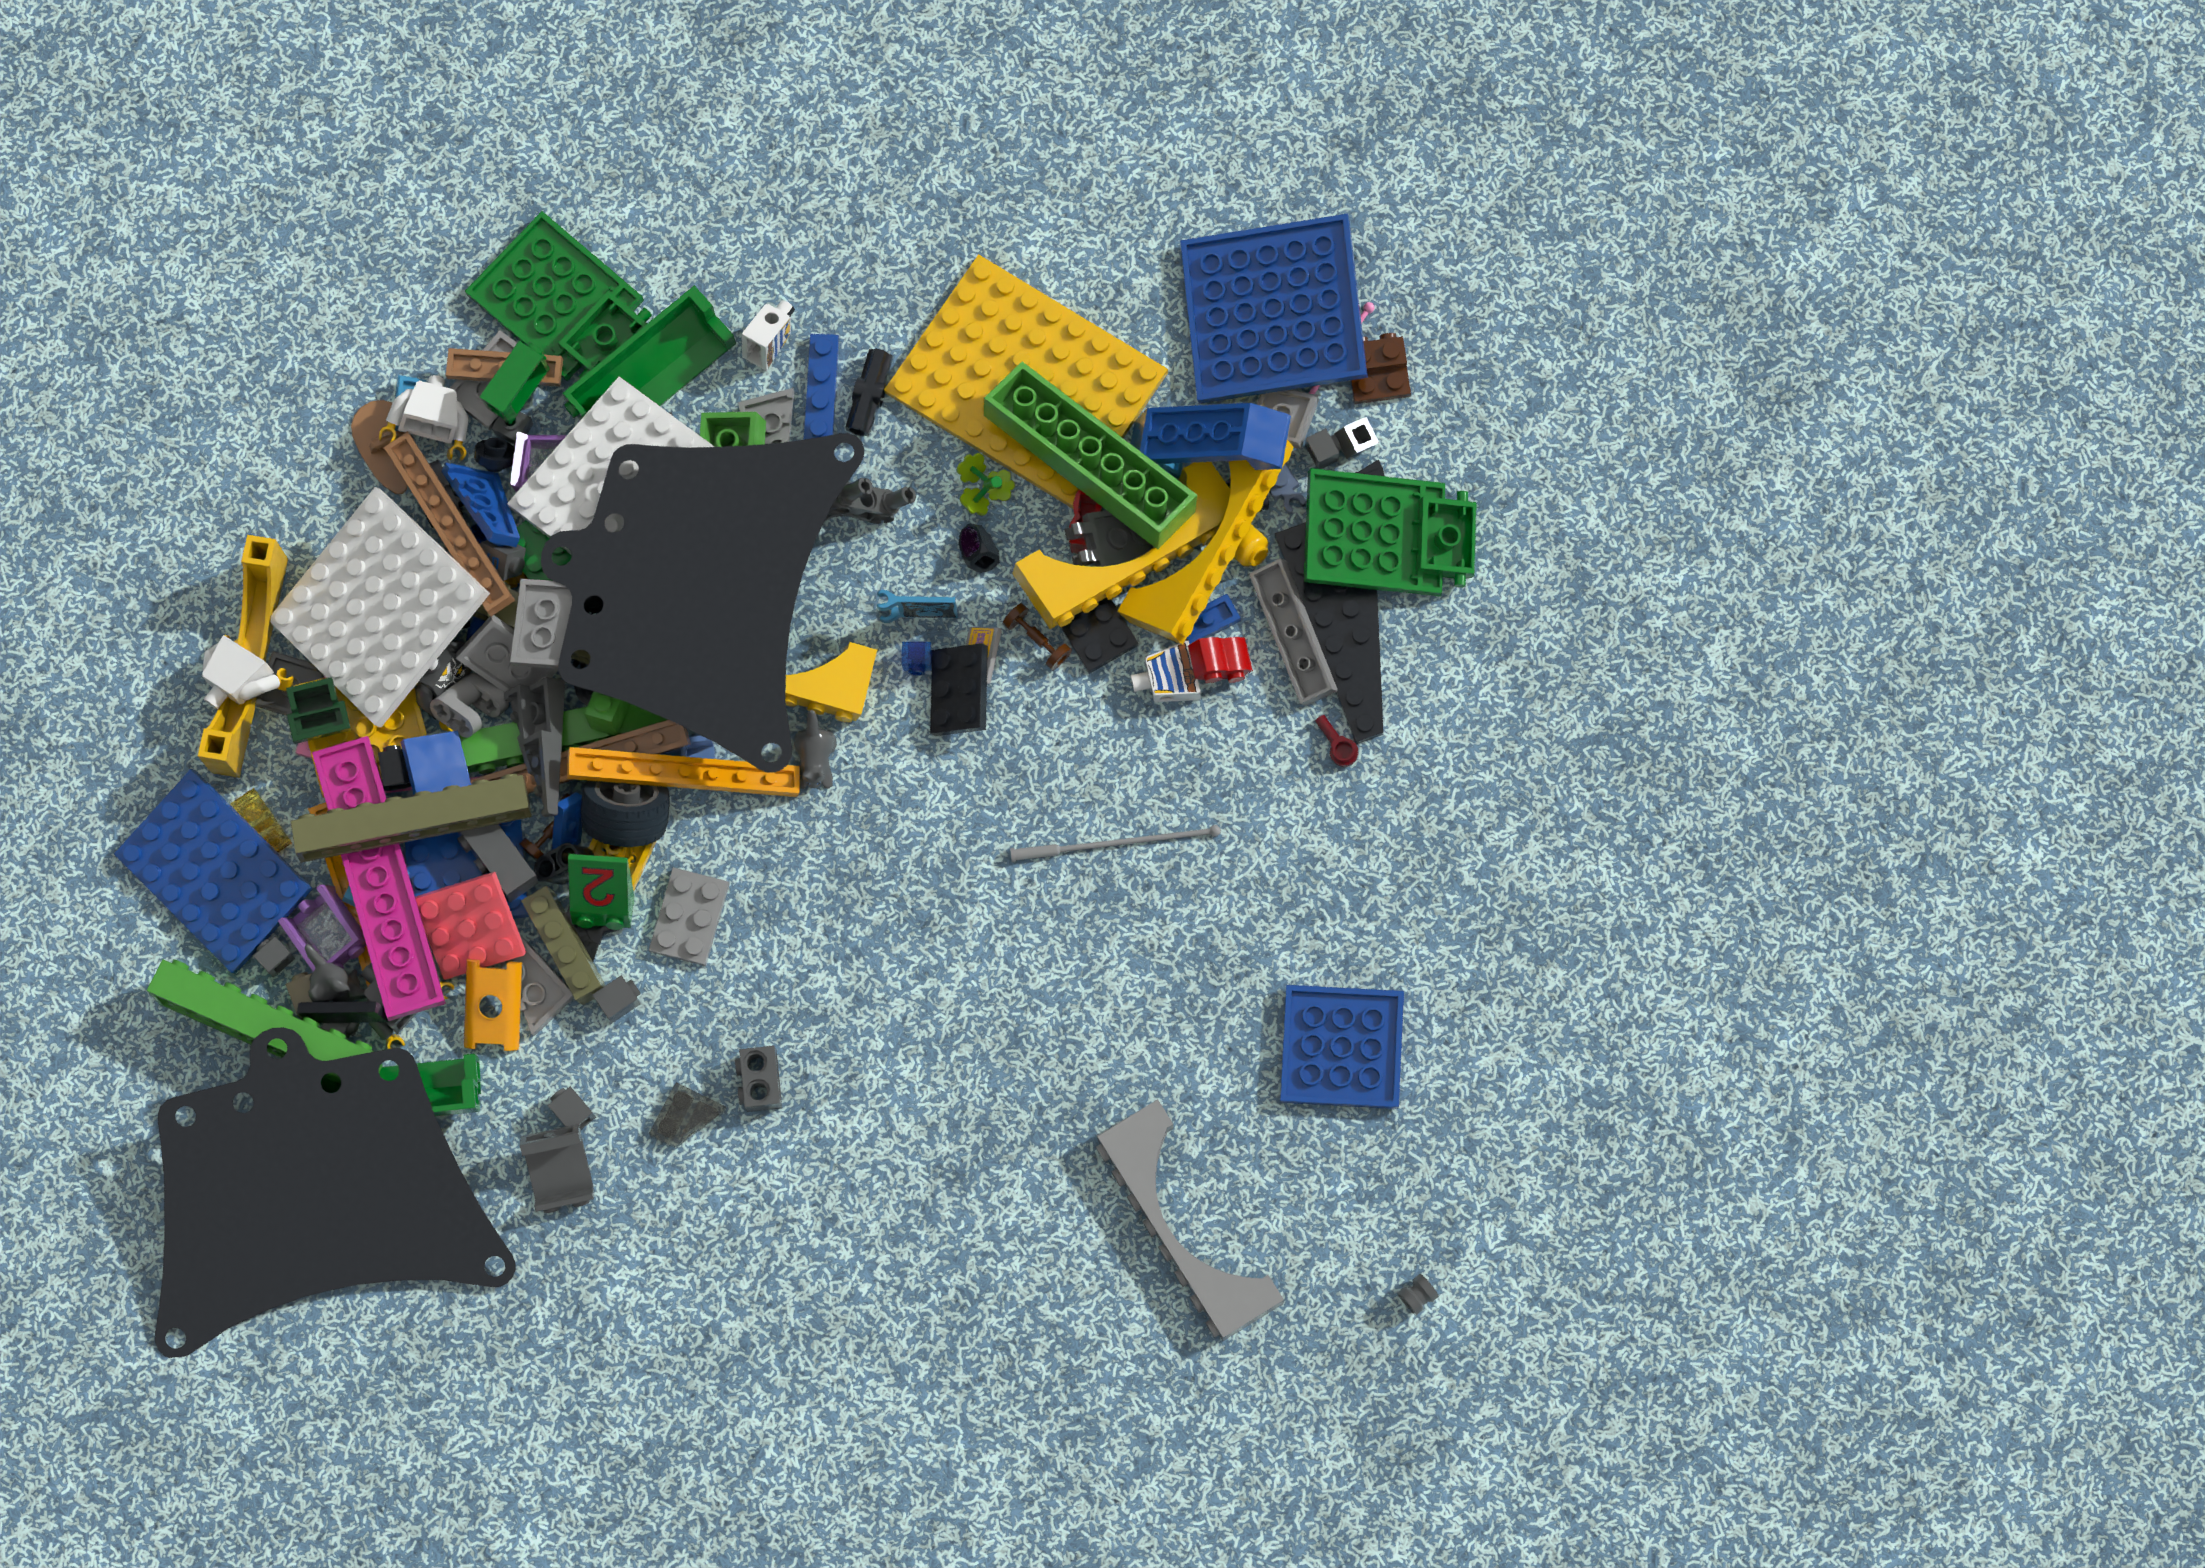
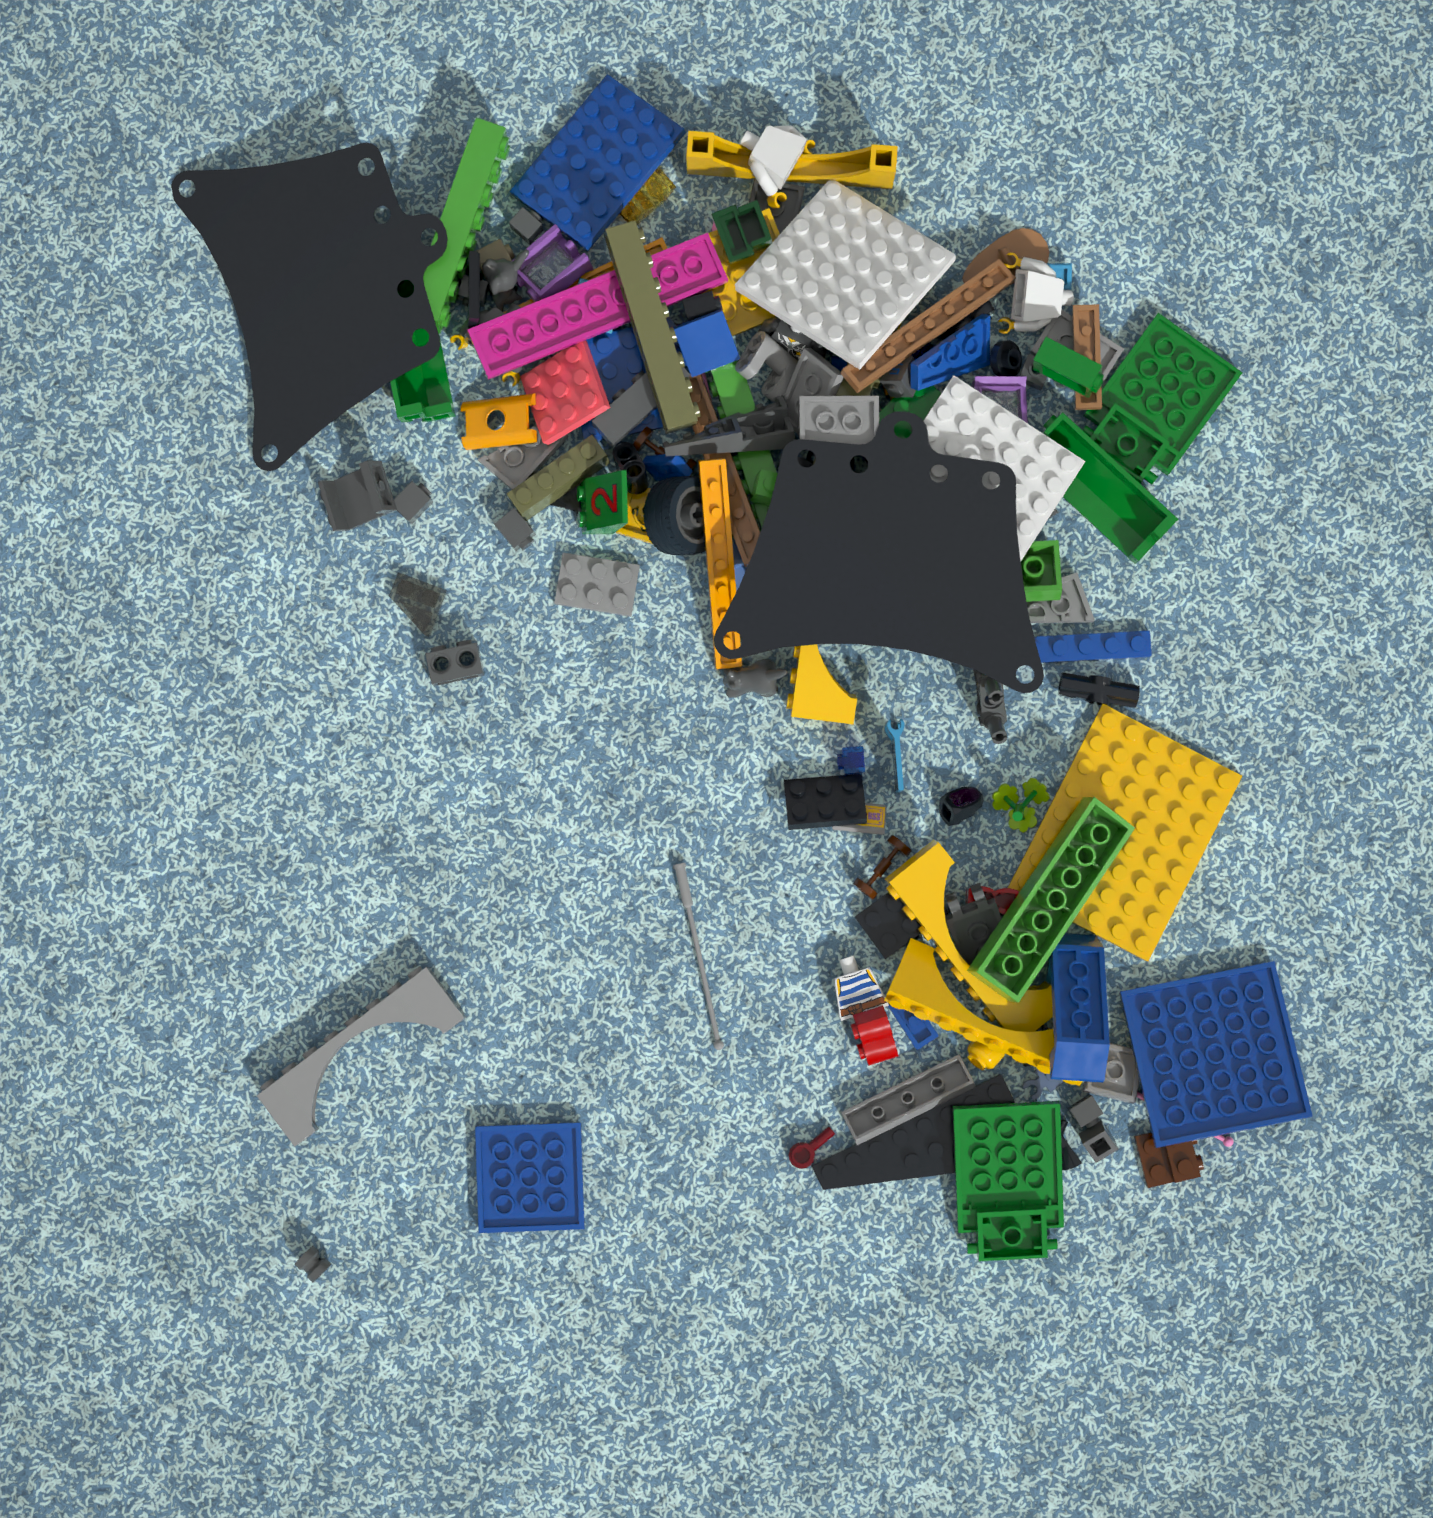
camera: 80 degrees right, 10 degrees up
white torso [742,300,795,371] -> none

